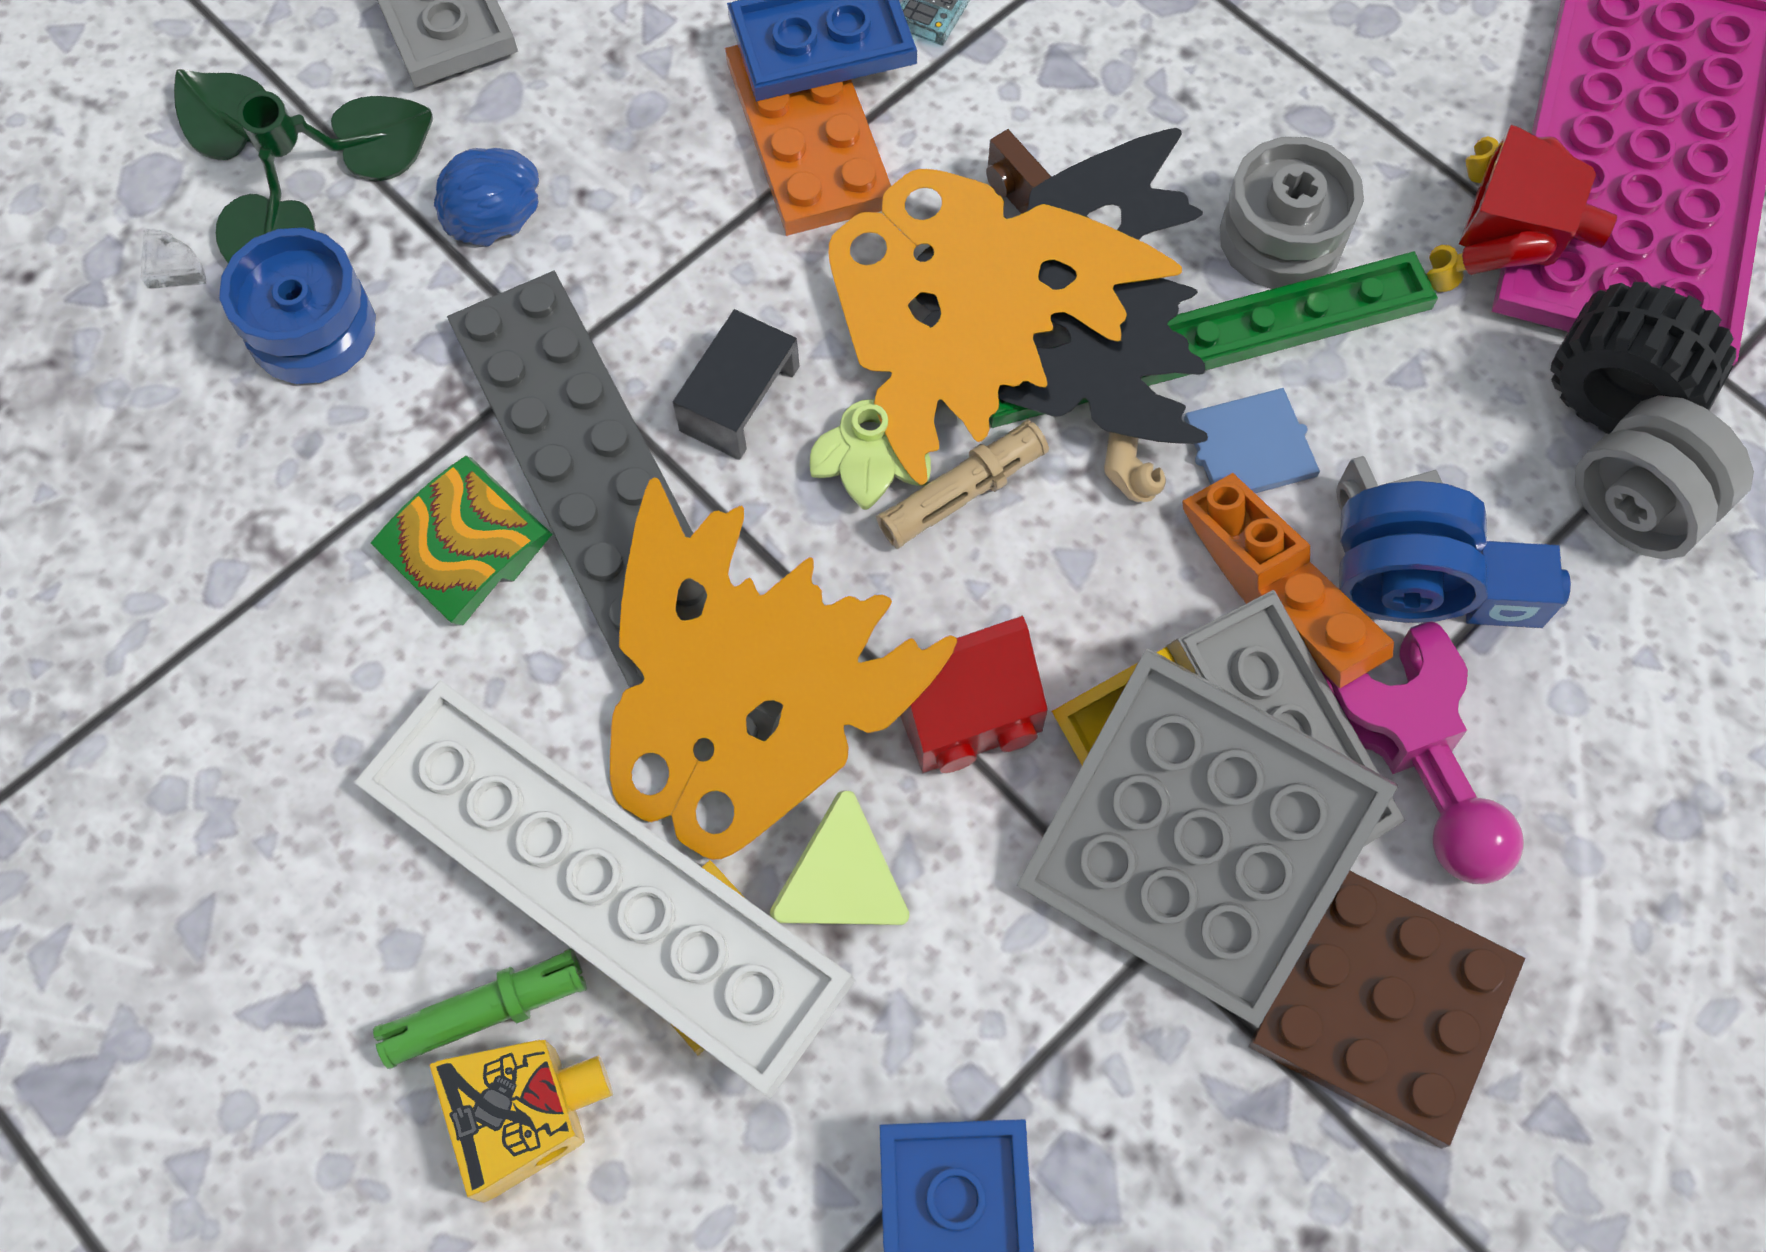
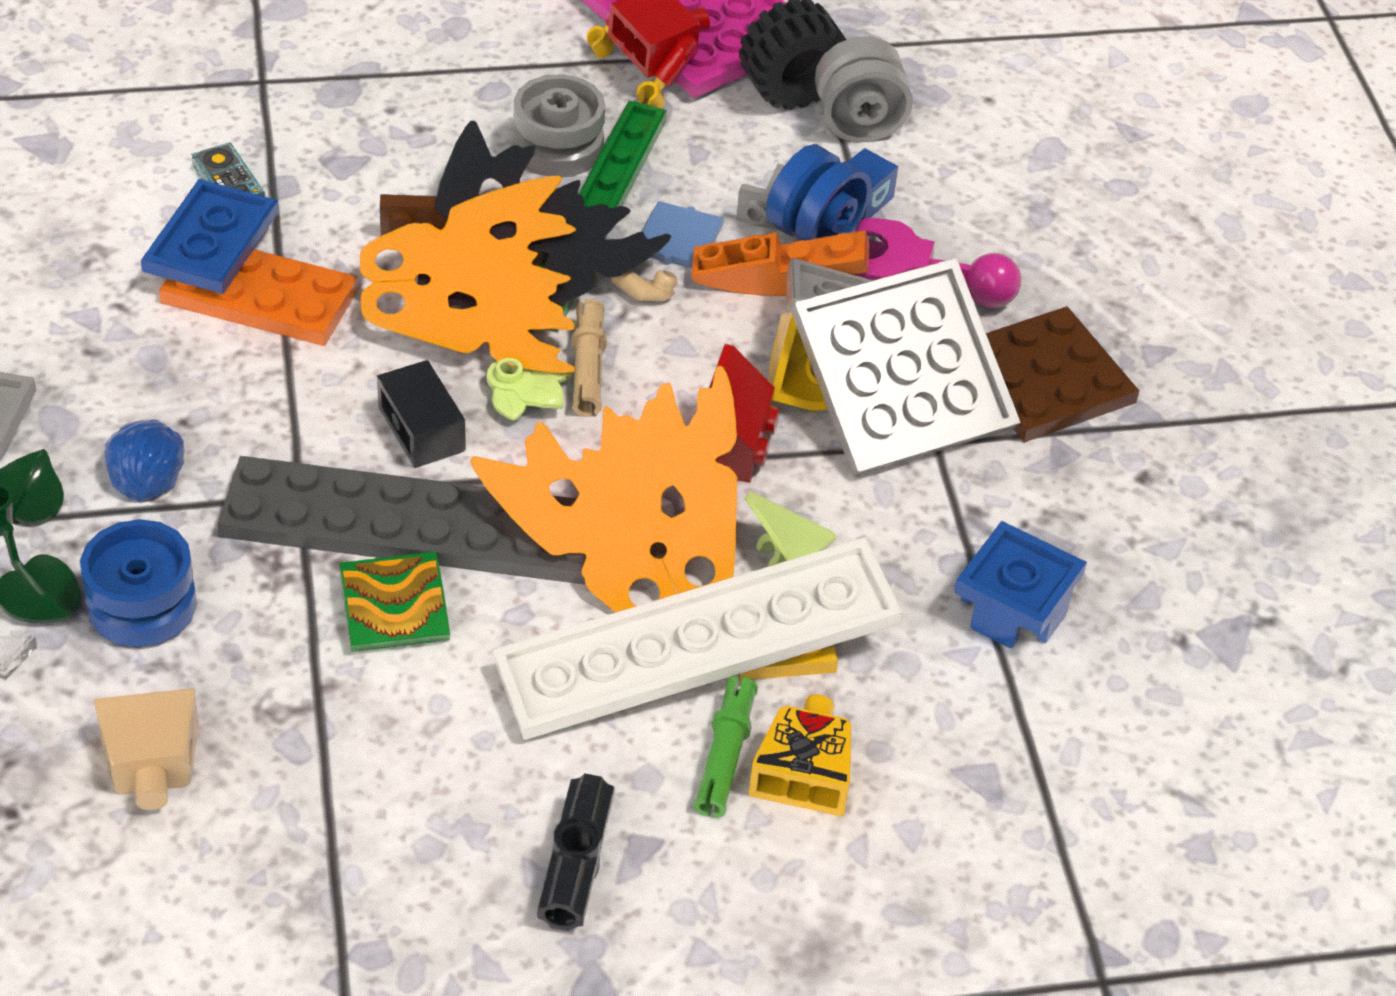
camera: 60 degrees left, 20 degrees down
none -> tan torso [94,688,199,810]
none -> black piece [537,773,615,931]

